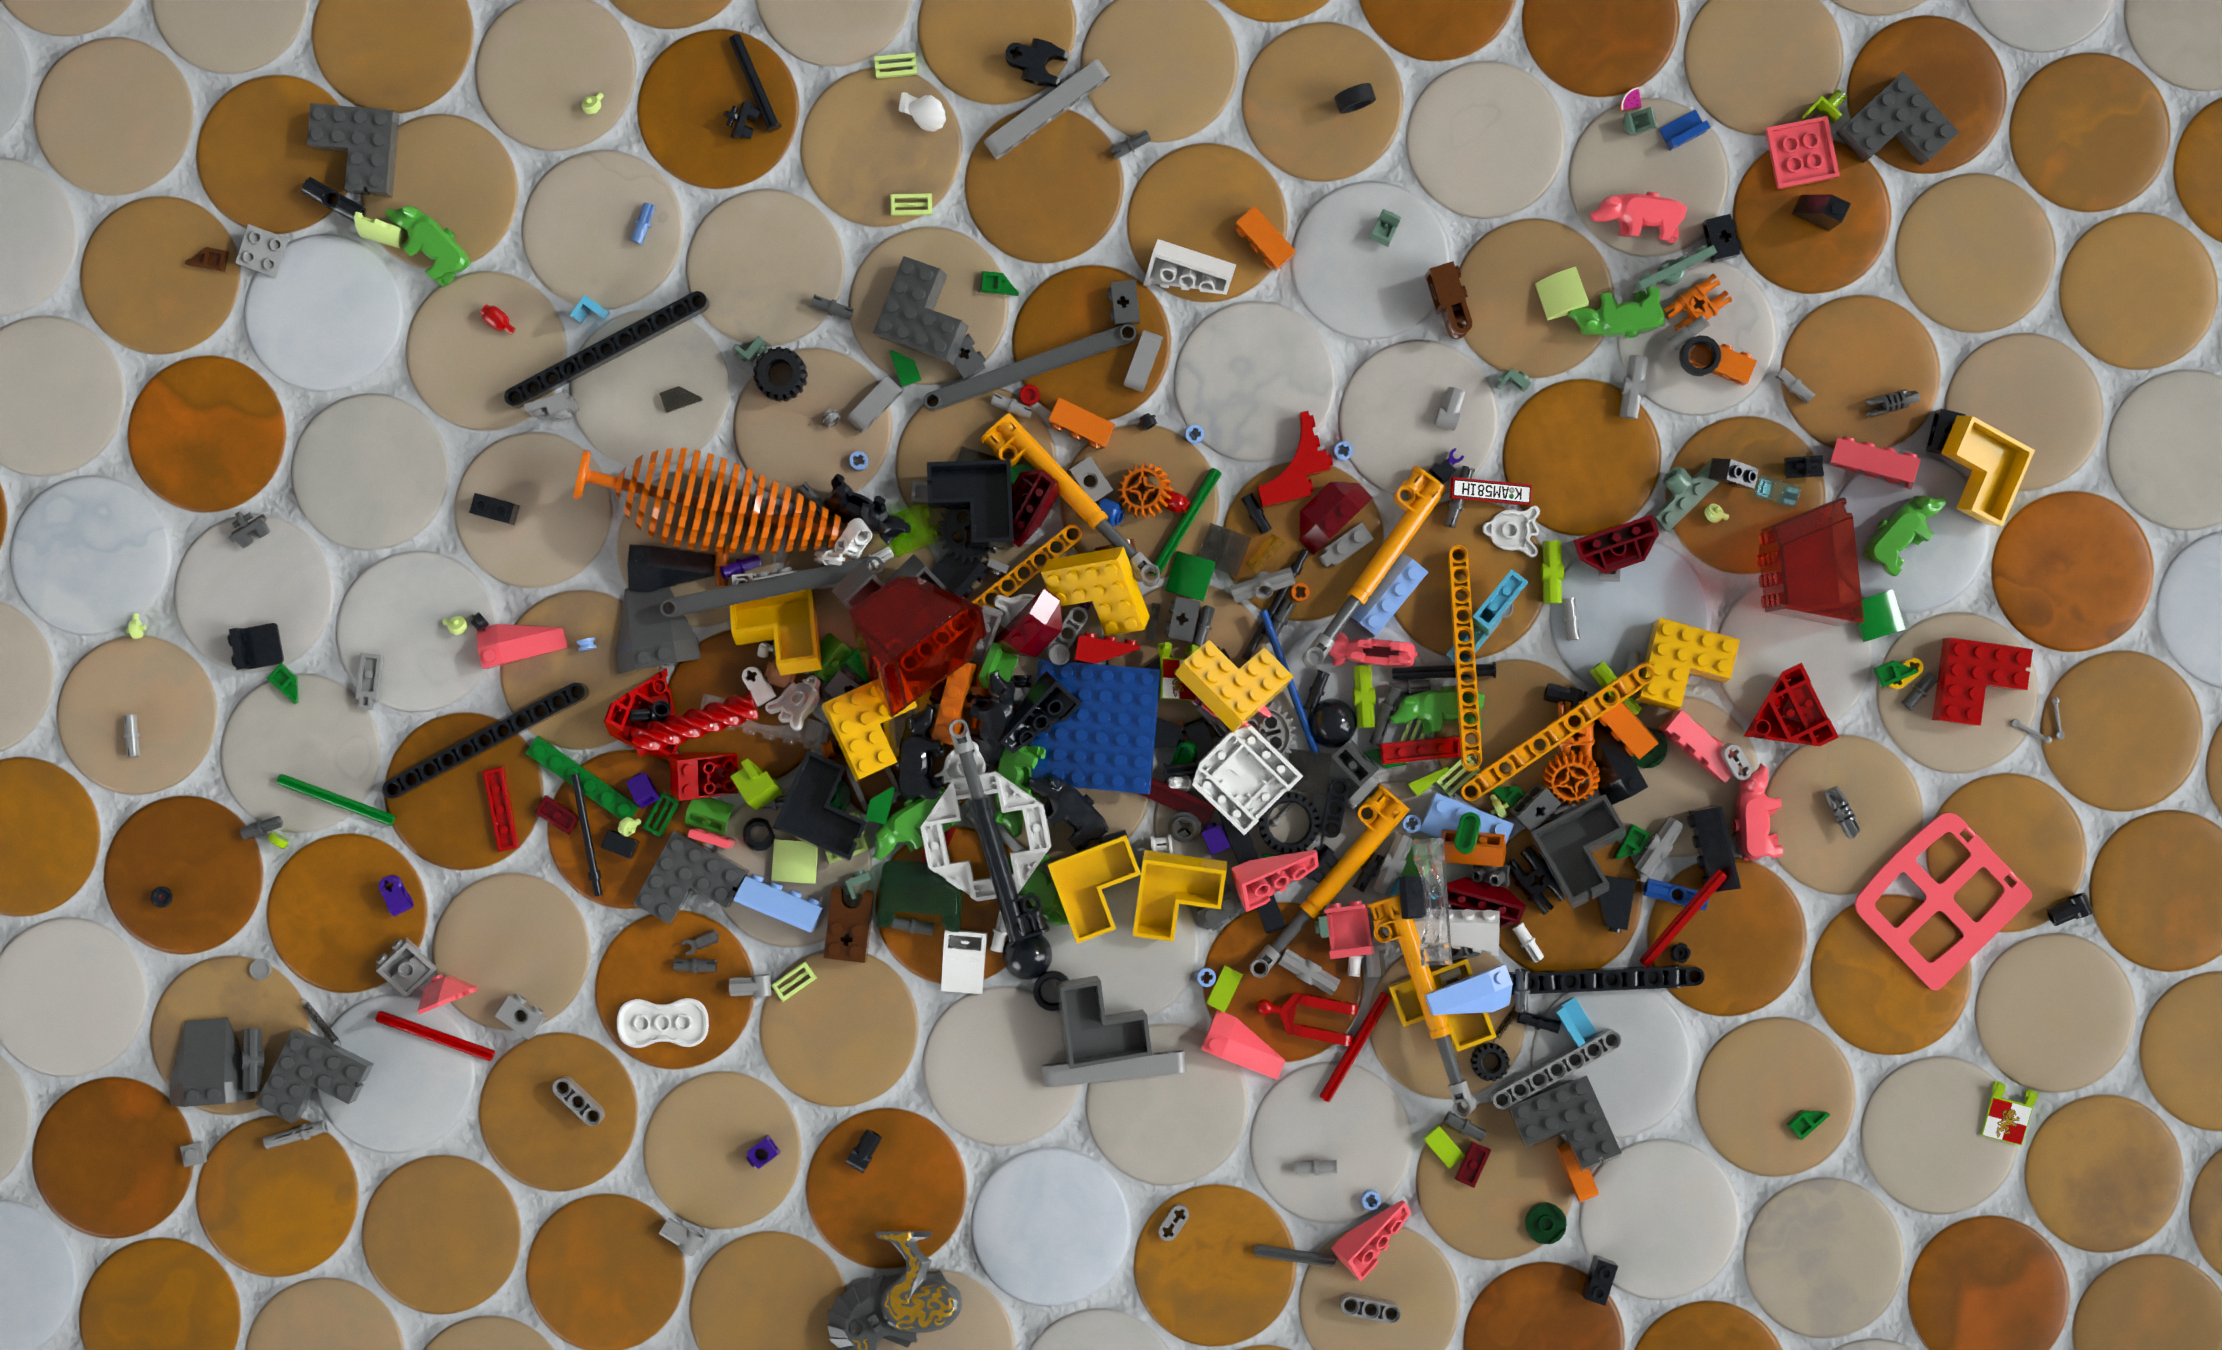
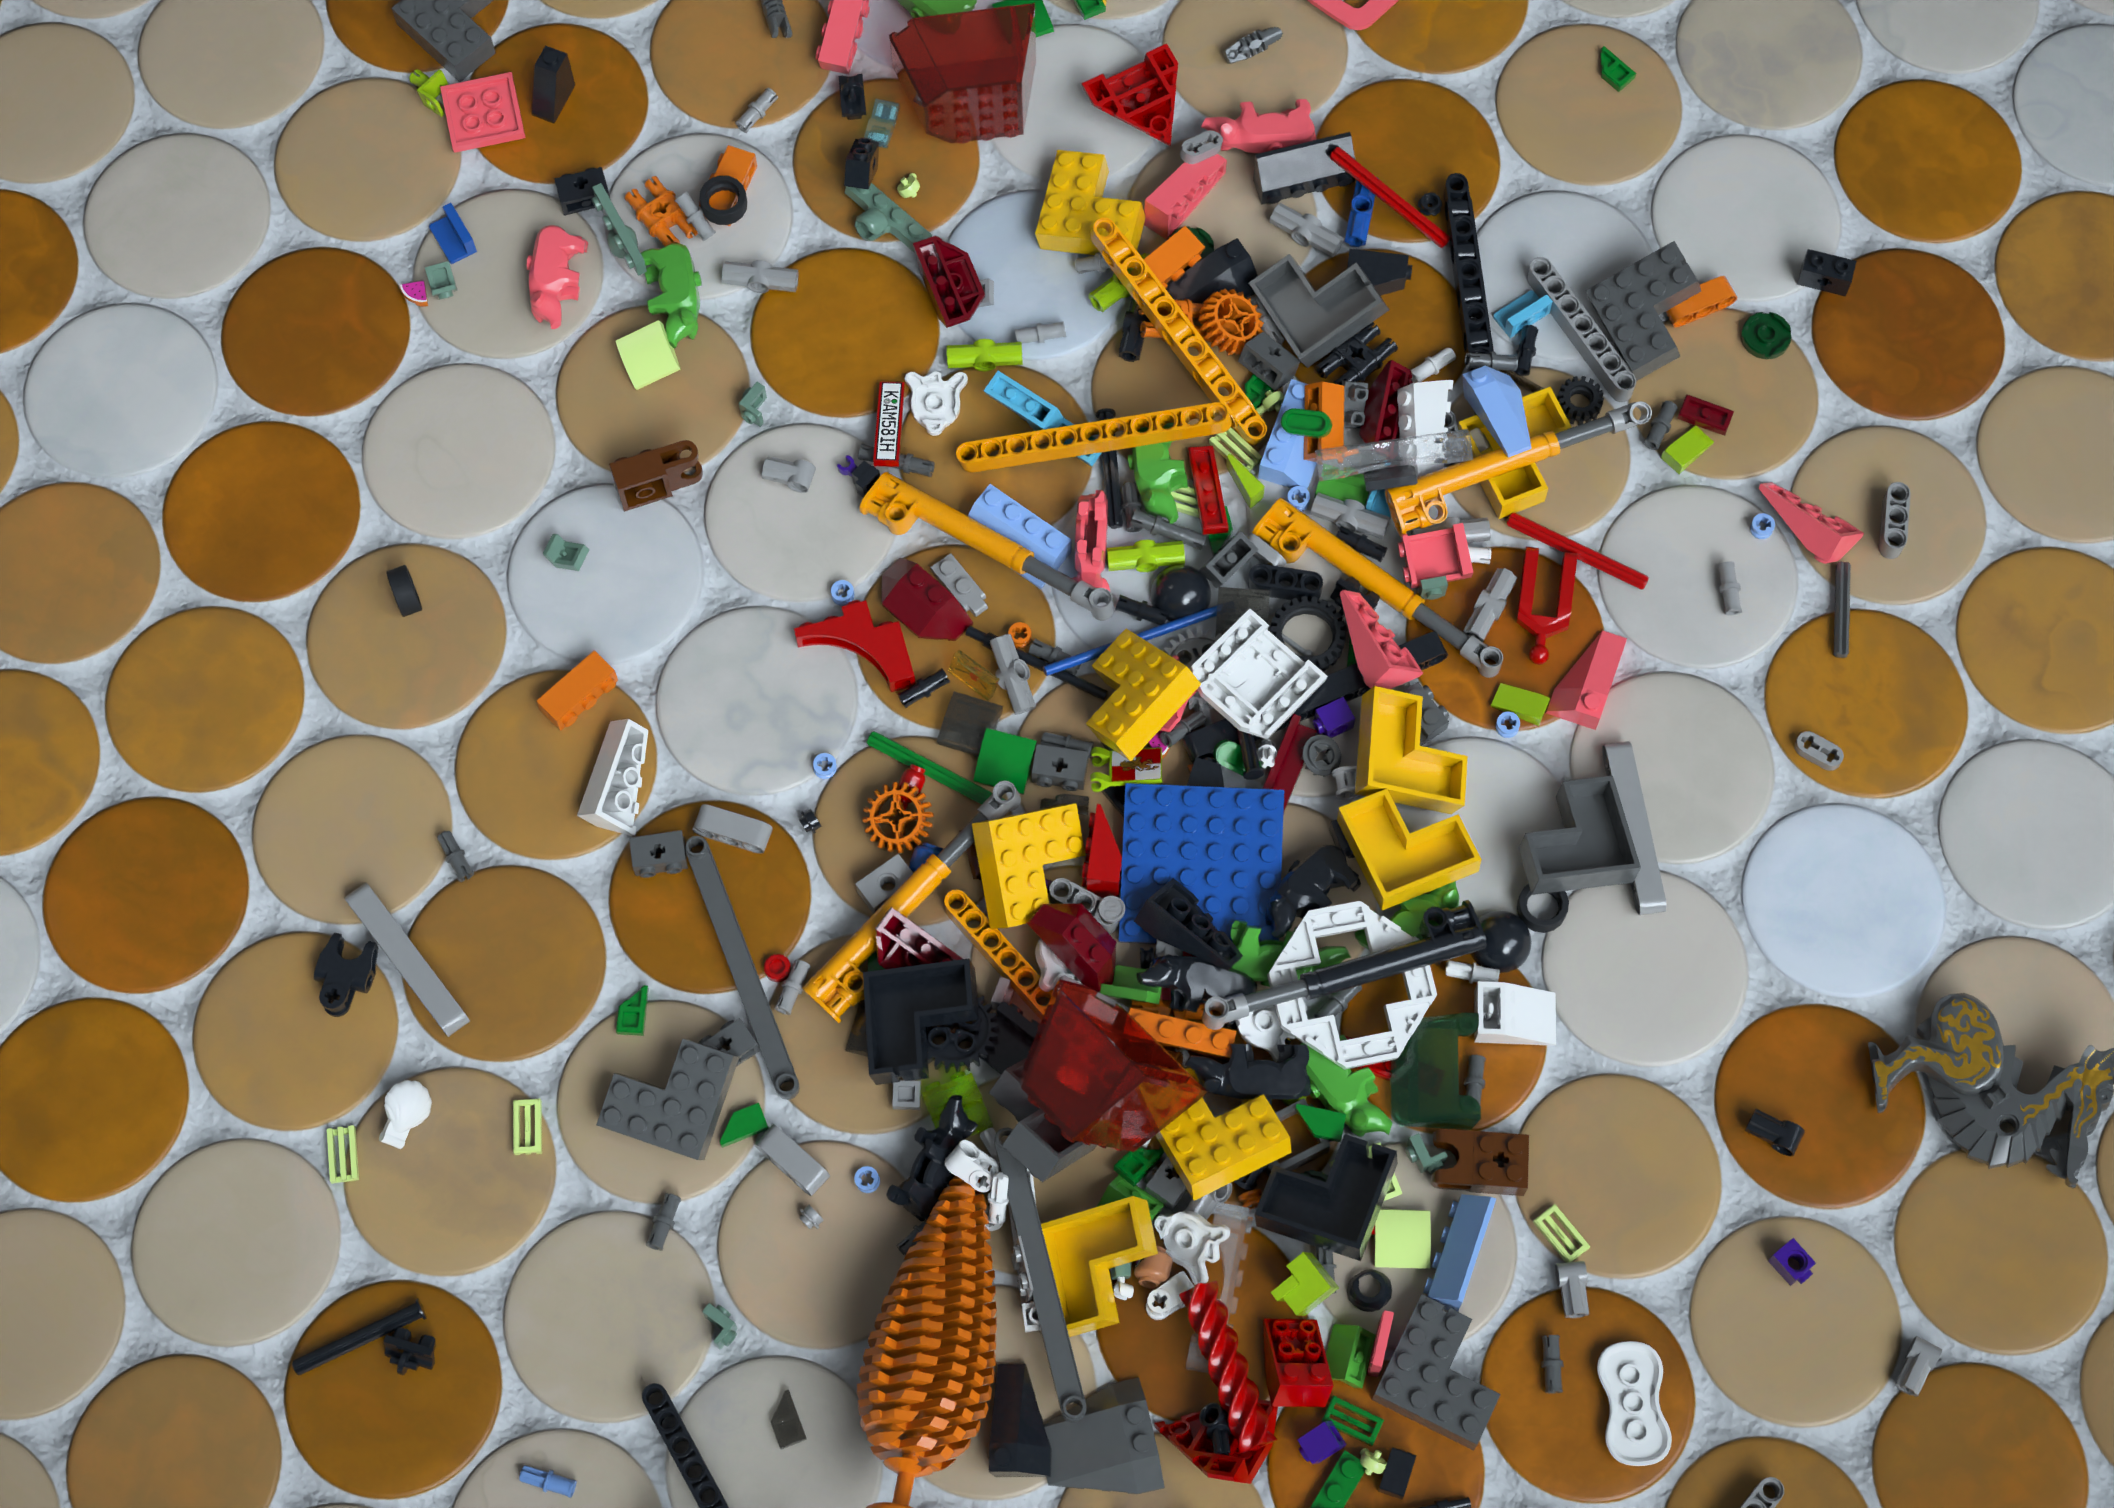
camera: 90 degrees left, 20 degrees down
flat silver bar [682,929,720,955] -> none
orange axle [714,545,729,587] -> none
dark purple axle [720,555,761,579] -> none
black tyre [753,347,808,401] -> none
orange brick [1048,398,1115,450] -> none
green tile [1614,824,1651,859] -> none

